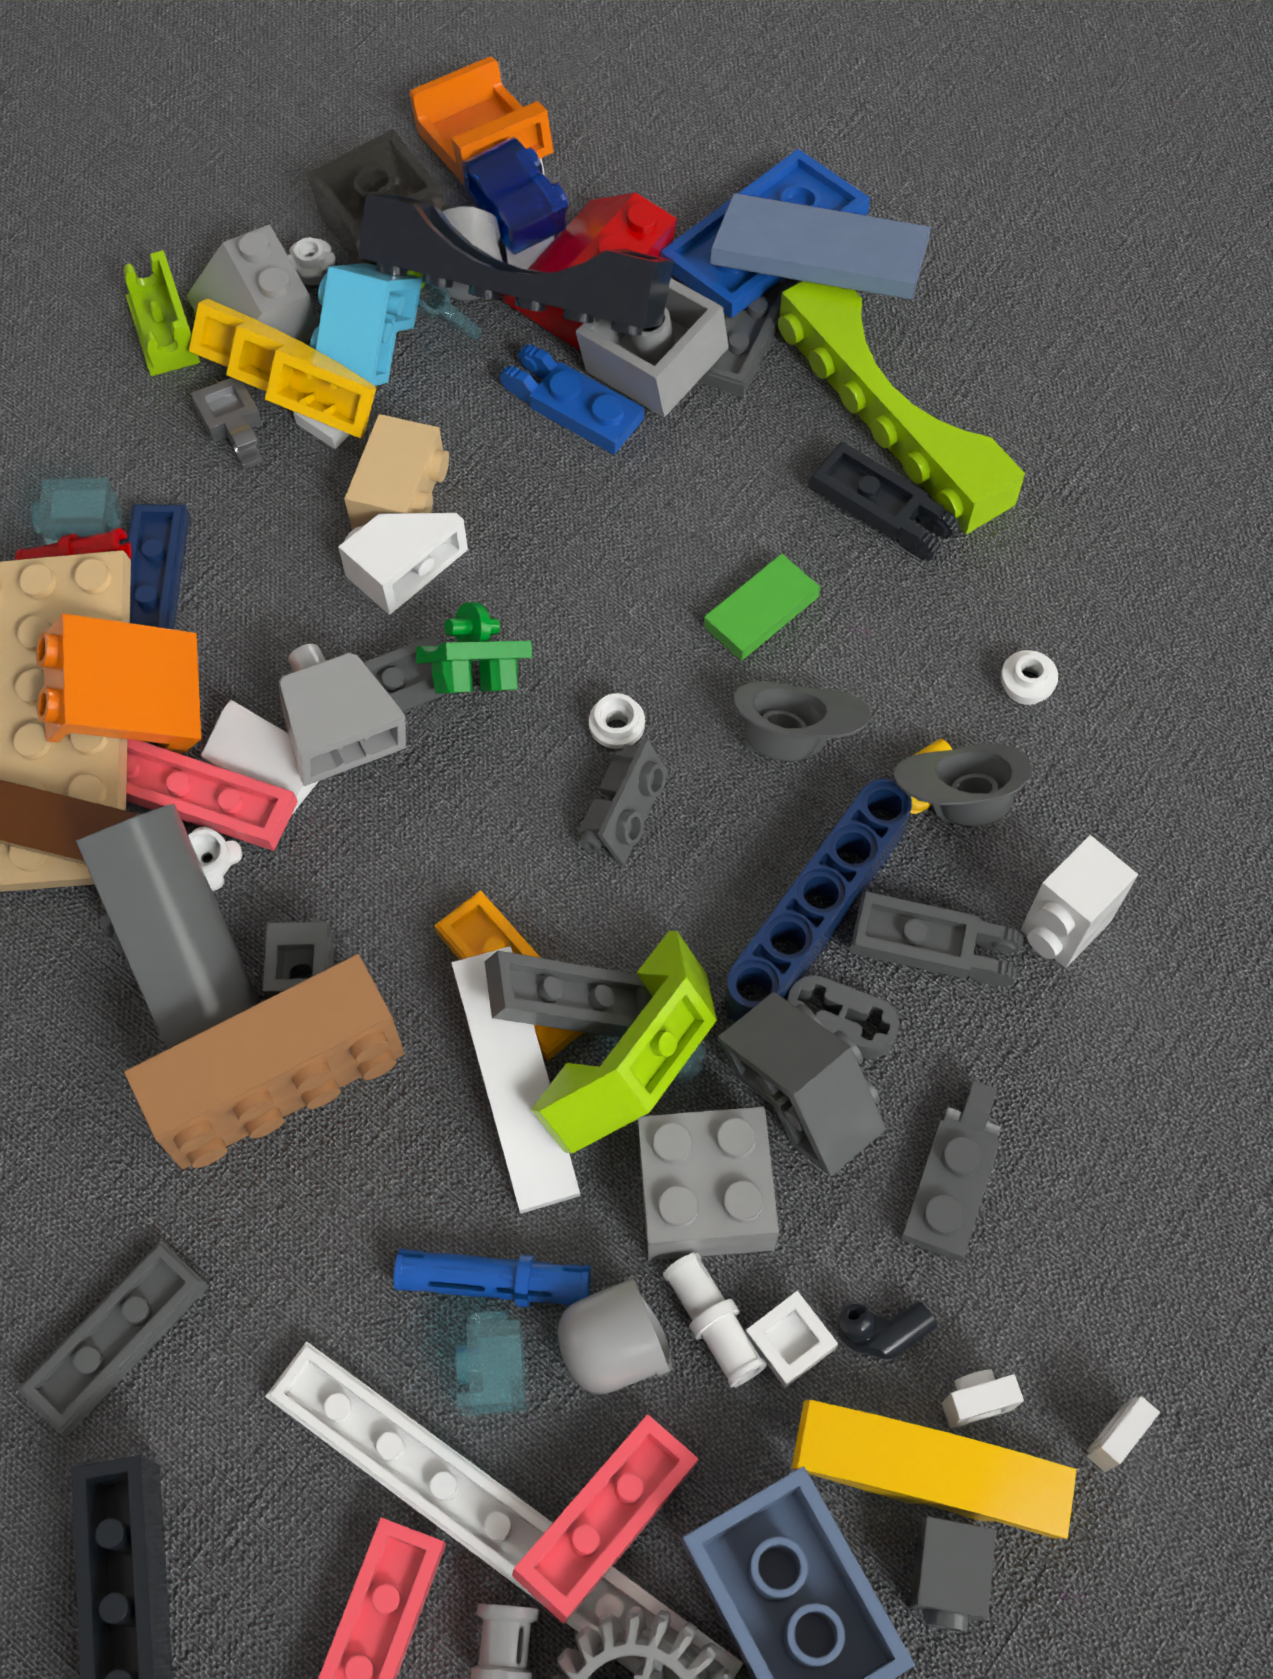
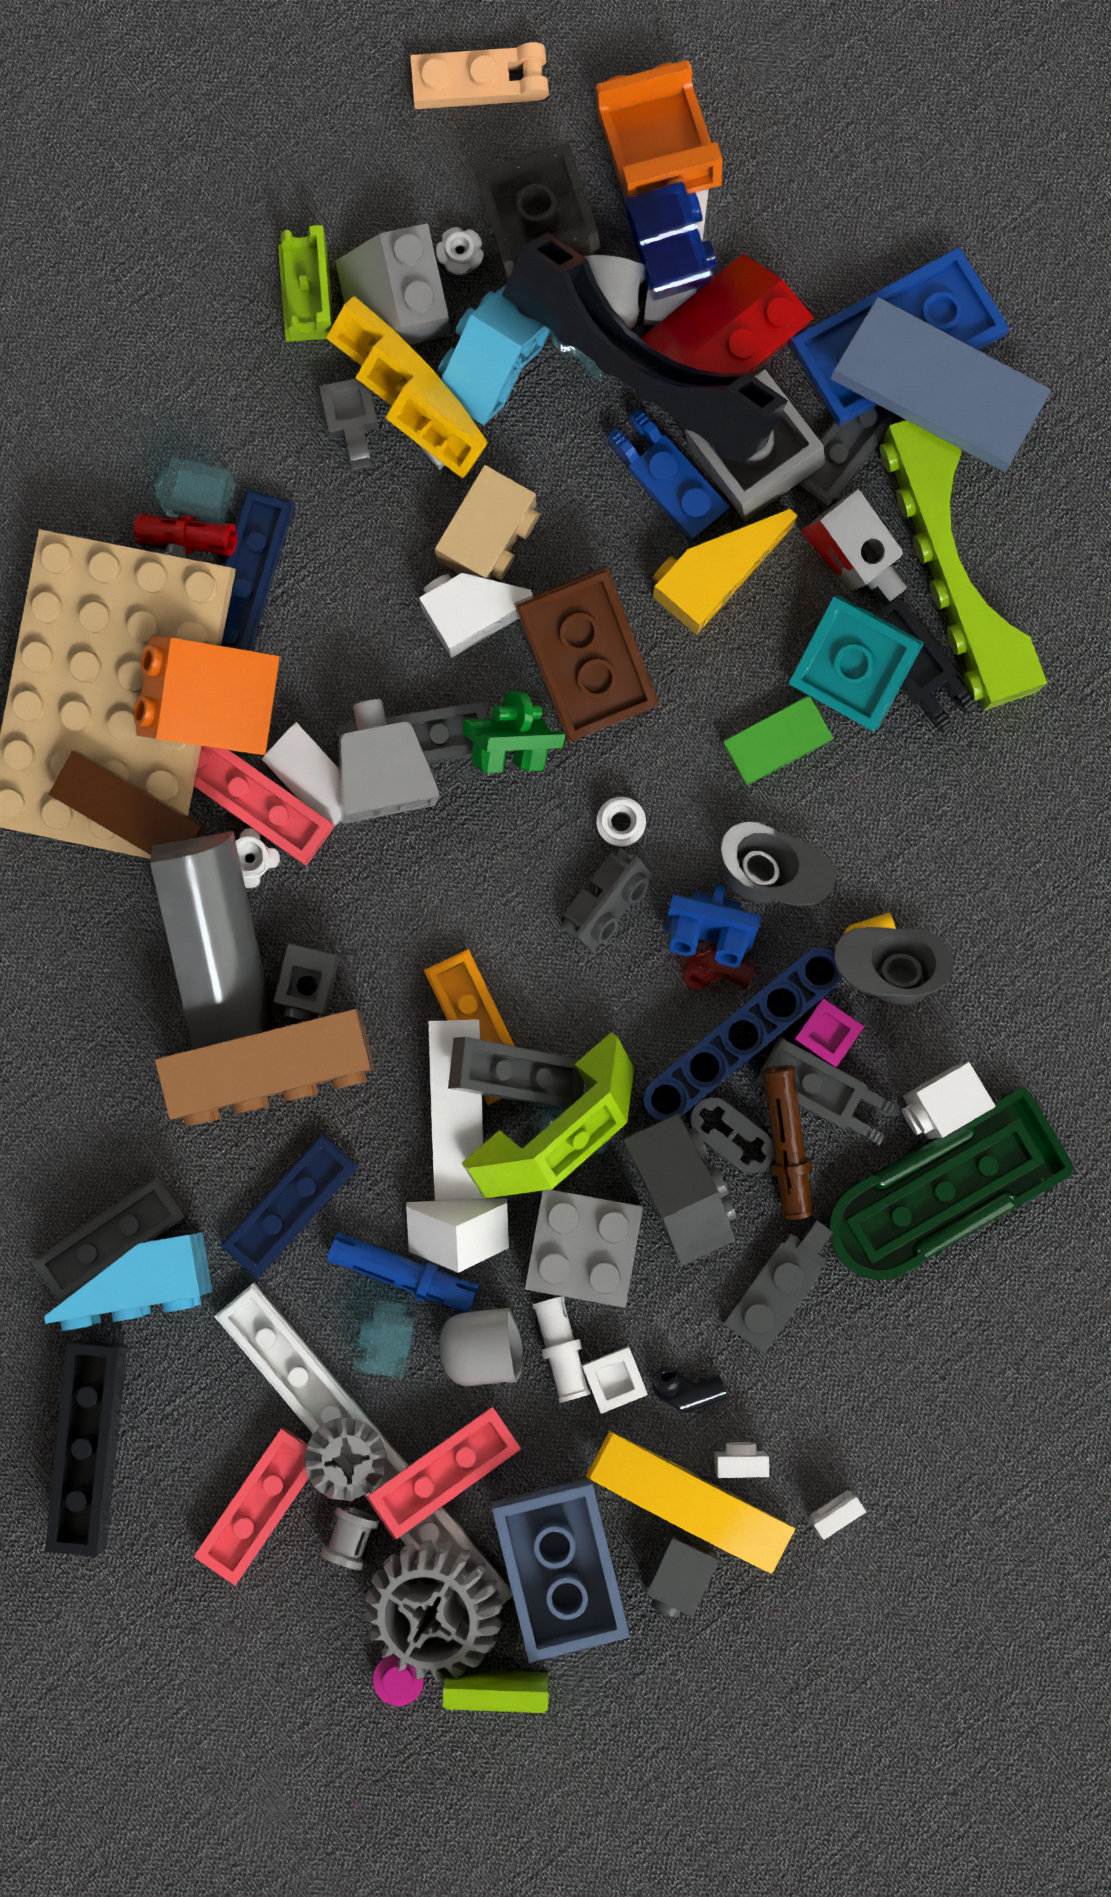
camera: 10 degrees right, 20 degrees up
white plate [1001,650,1058,705] -> none
none -> medium azure slope [44,1232,213,1331]
none -> dark blue tile [220,1133,360,1279]
none -> light grey gear [304,1417,387,1501]
none -> white slope [406,1198,509,1273]
none -> light nougat plate [410,42,549,110]
none -> reddish brown tile [513,566,660,742]
none -> yellow slope [653,509,797,635]
none -> blue hips [663,882,761,968]
none -> clear red arm [682,948,757,989]
none -> reddish brown pin [762,1065,814,1220]
none -> teal plate [788,595,924,732]
none -> dark pink plate [793,998,864,1067]
none -> light grey torso [800,489,907,605]
none -> dark green piece [828,1088,1074,1280]

